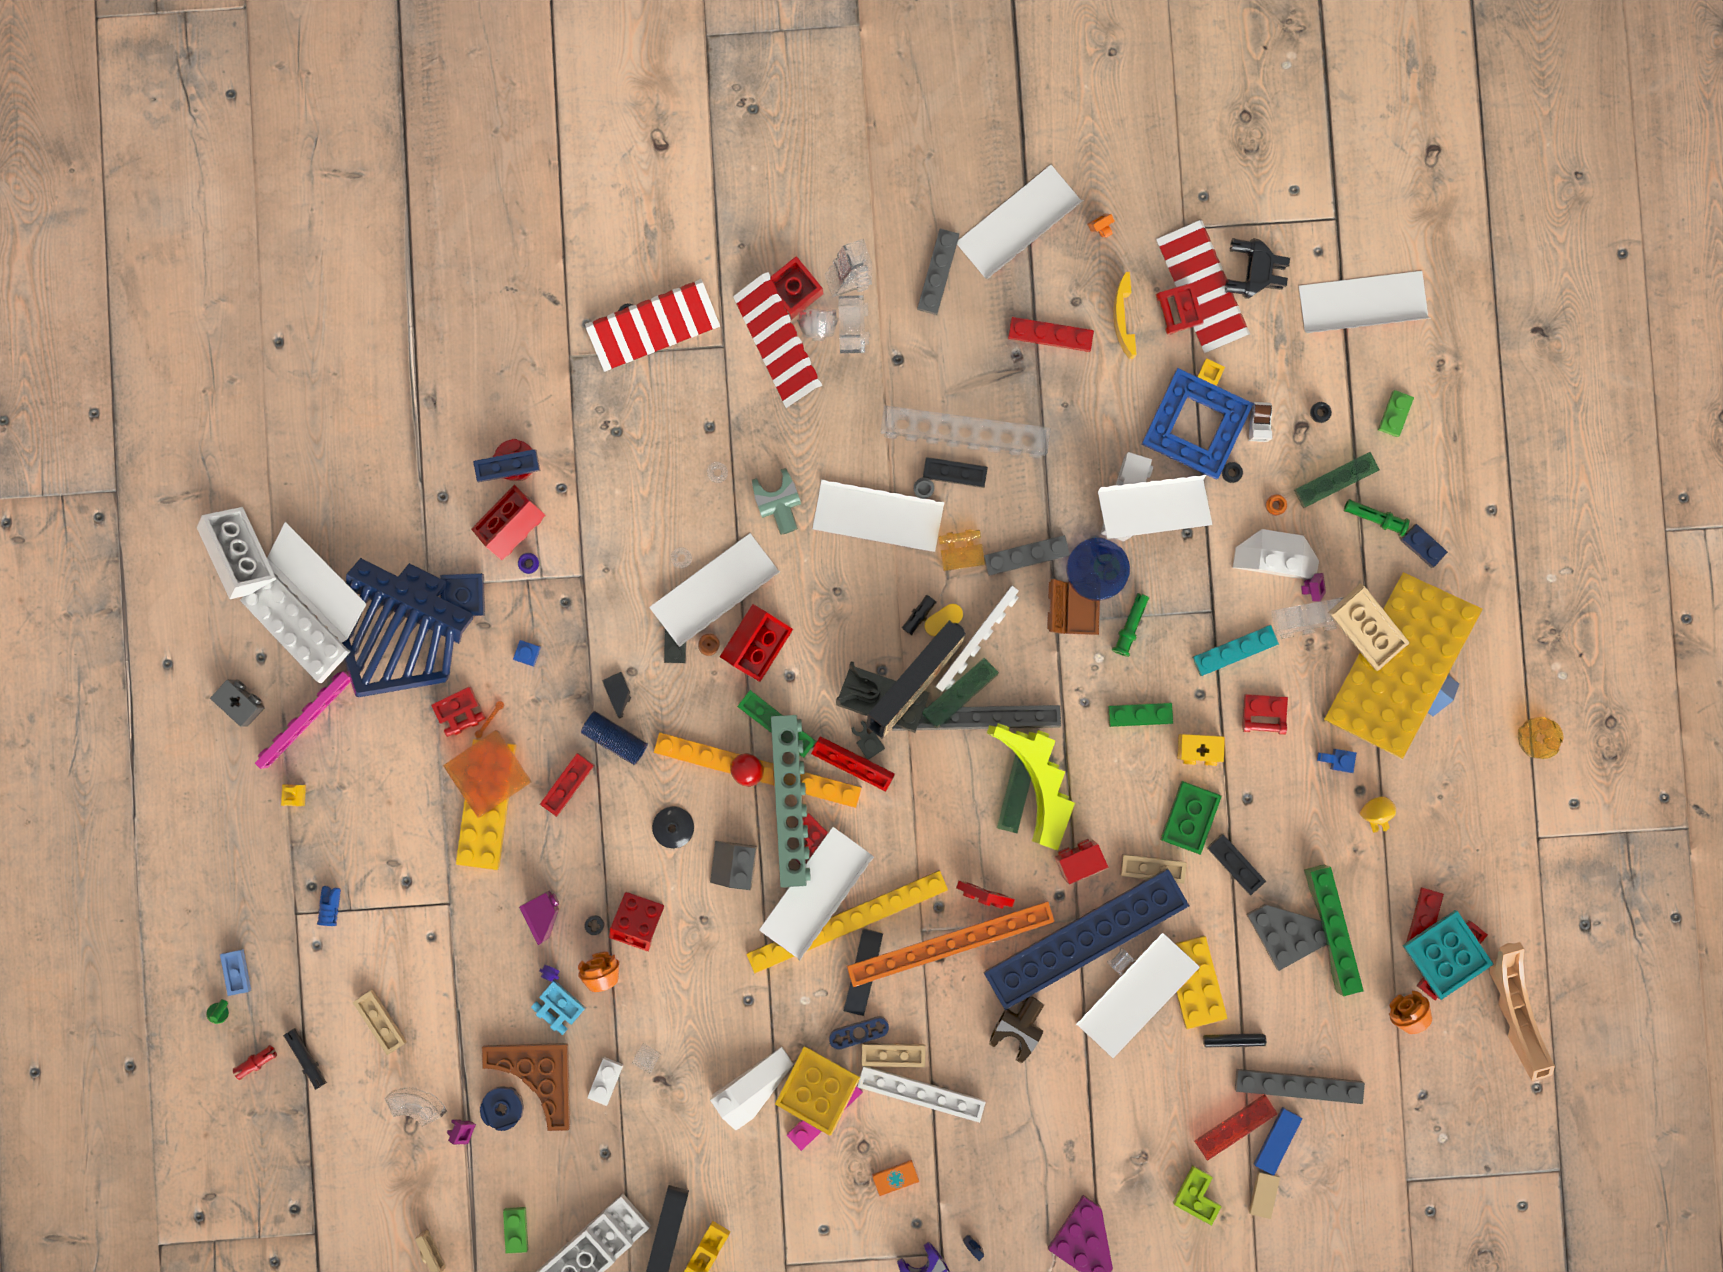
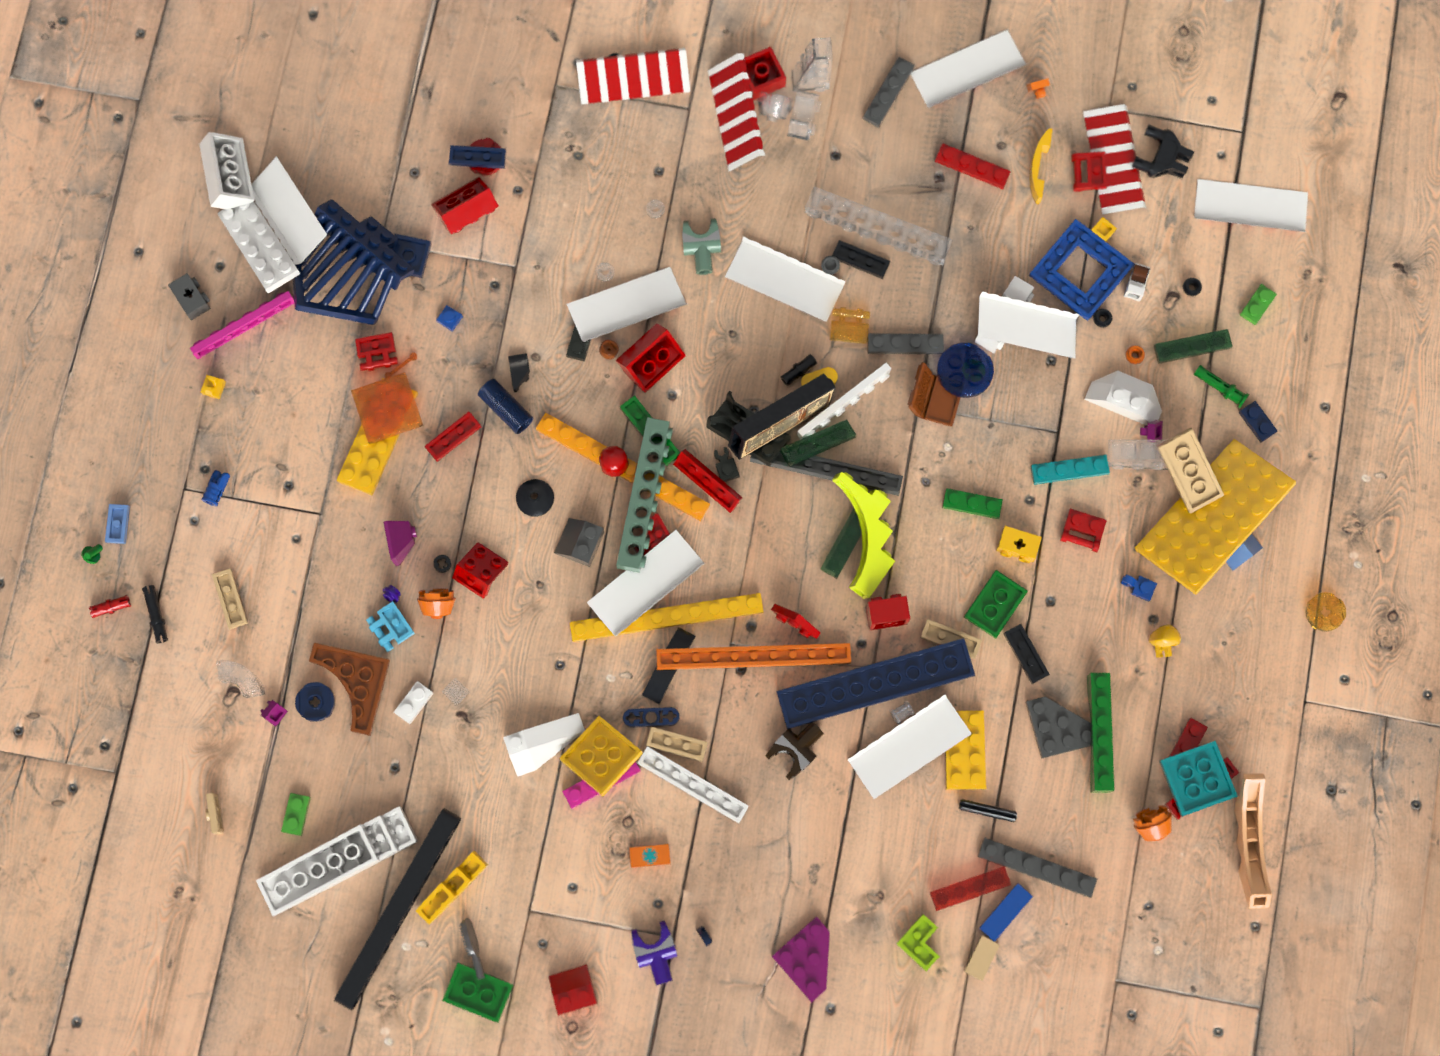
camera: 10 degrees right, 10 degrees down
dark purple plate [518,553,539,574] -> none
green pin [1112,593,1150,657] -> none

